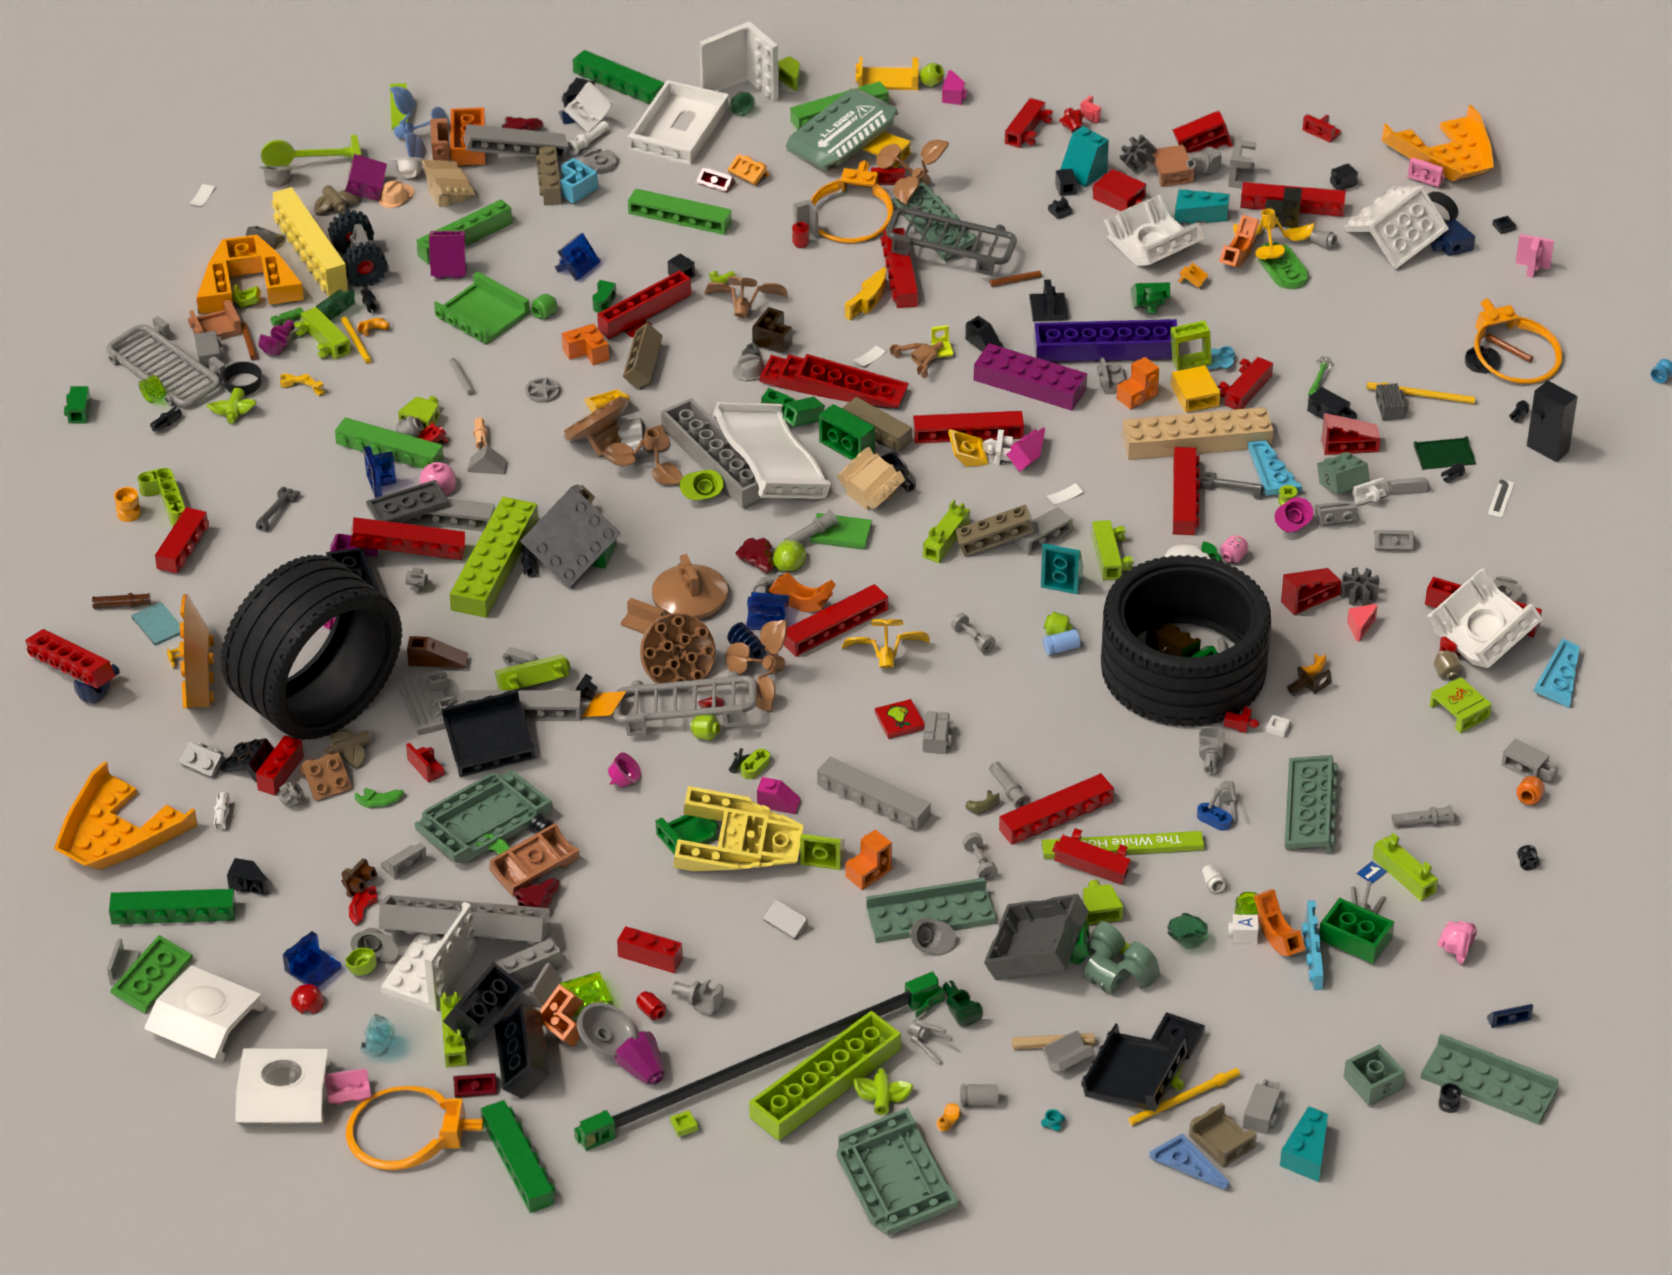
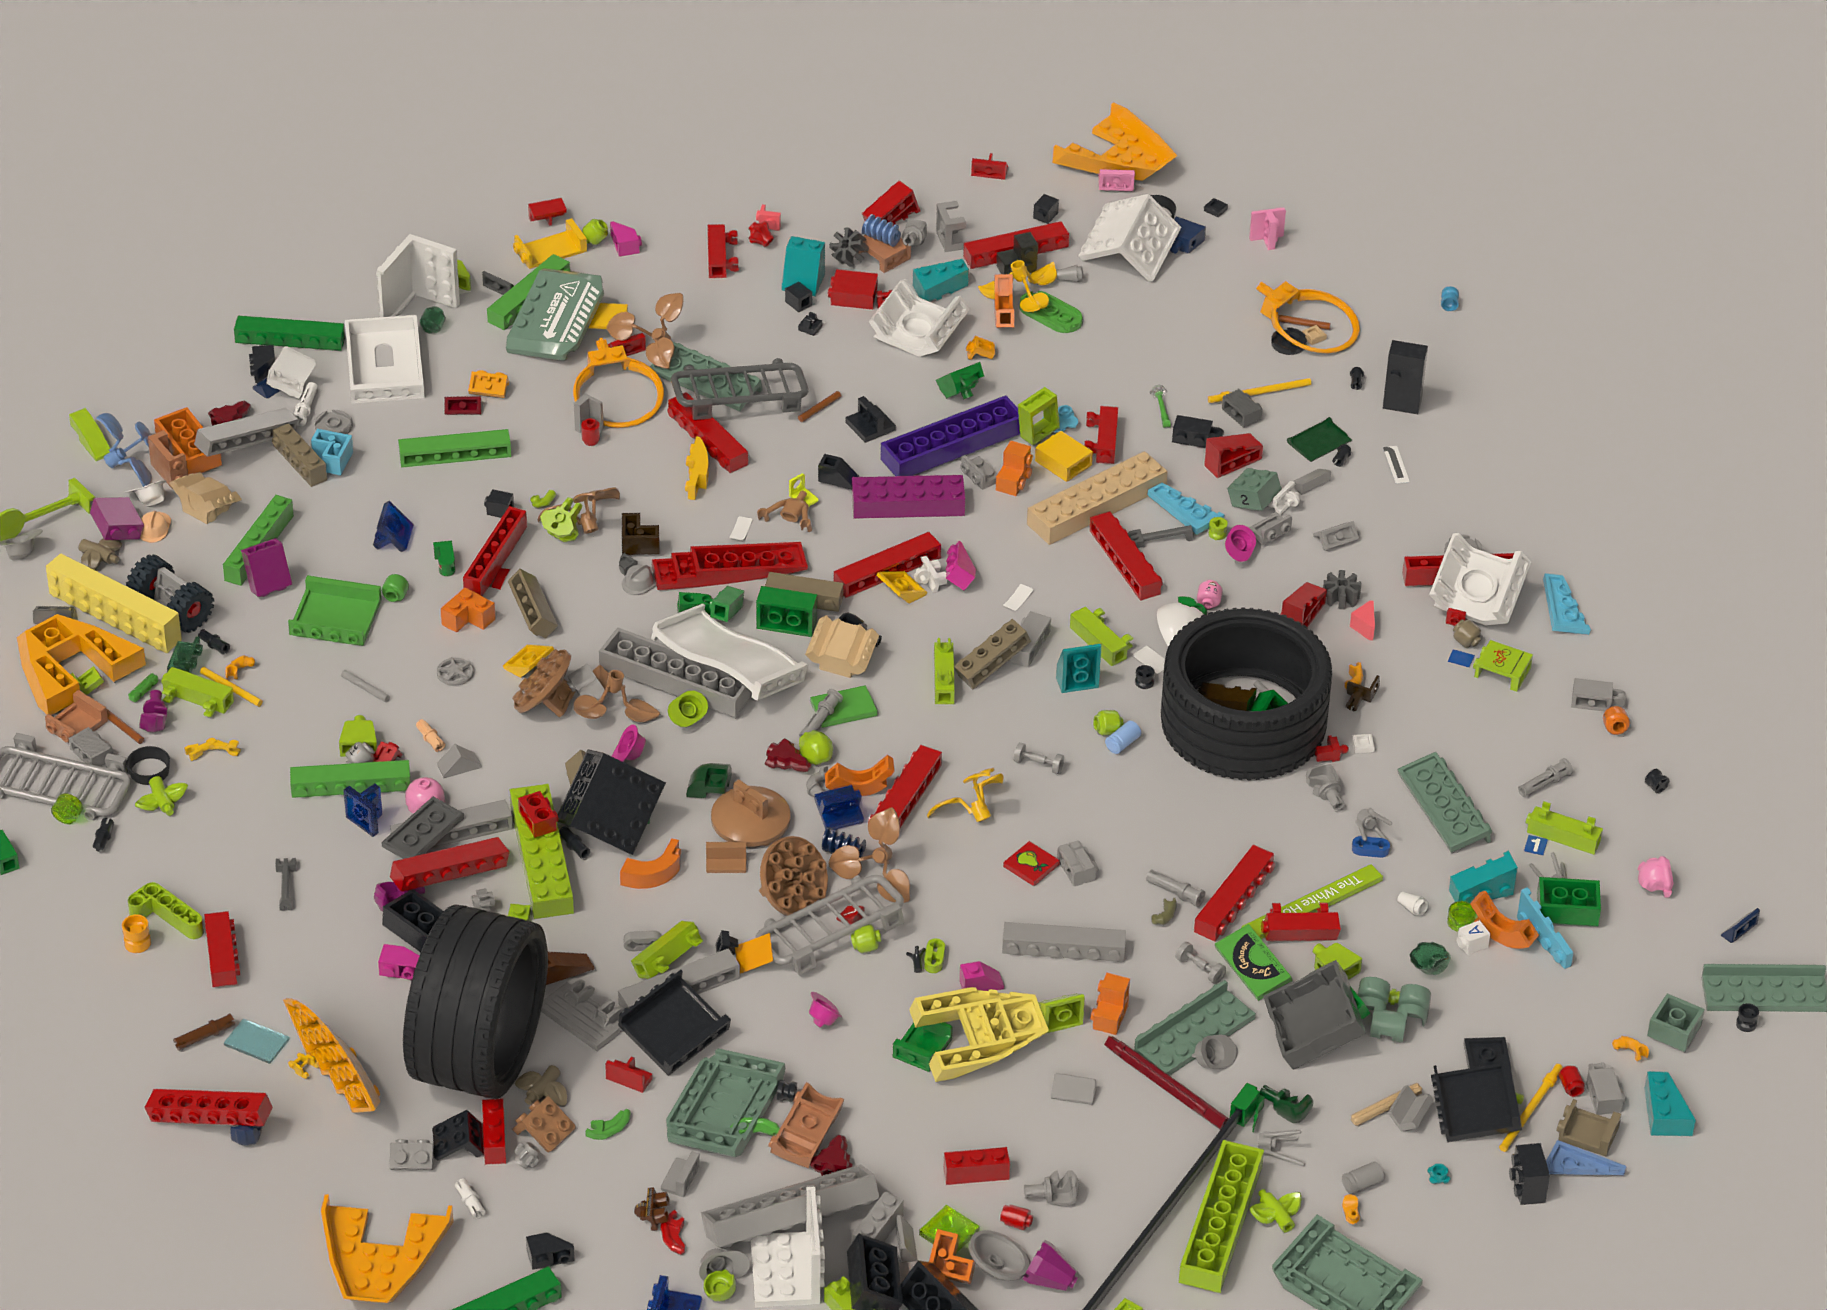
camera: 30 degrees left, 0 degrees up
none -> dark grey slope [482,271,514,295]
none -> lime plate [508,904,531,920]
none -> red brick [518,791,558,838]
none -> red panel [528,198,567,226]
none -> lime hinge [540,497,583,542]
none -> dark pink piece [612,724,646,762]
none -> orange arch [620,838,681,889]
none -> dark green brick [686,763,732,798]
none -> medium blue piece [862,214,901,247]
none -> dark red piece [1104,1036,1229,1130]
none -> bright green tile [1214,924,1292,1001]
none -> tan tile [1302,325,1327,345]
none -> blue sticker [1447,649,1475,668]
none -> teal wedge [1449,850,1518,907]
none -> black brick [1509,1143,1550,1205]
none -> red brick [1559,1065,1585,1097]
none -> light orange piece [1612,1036,1649,1061]

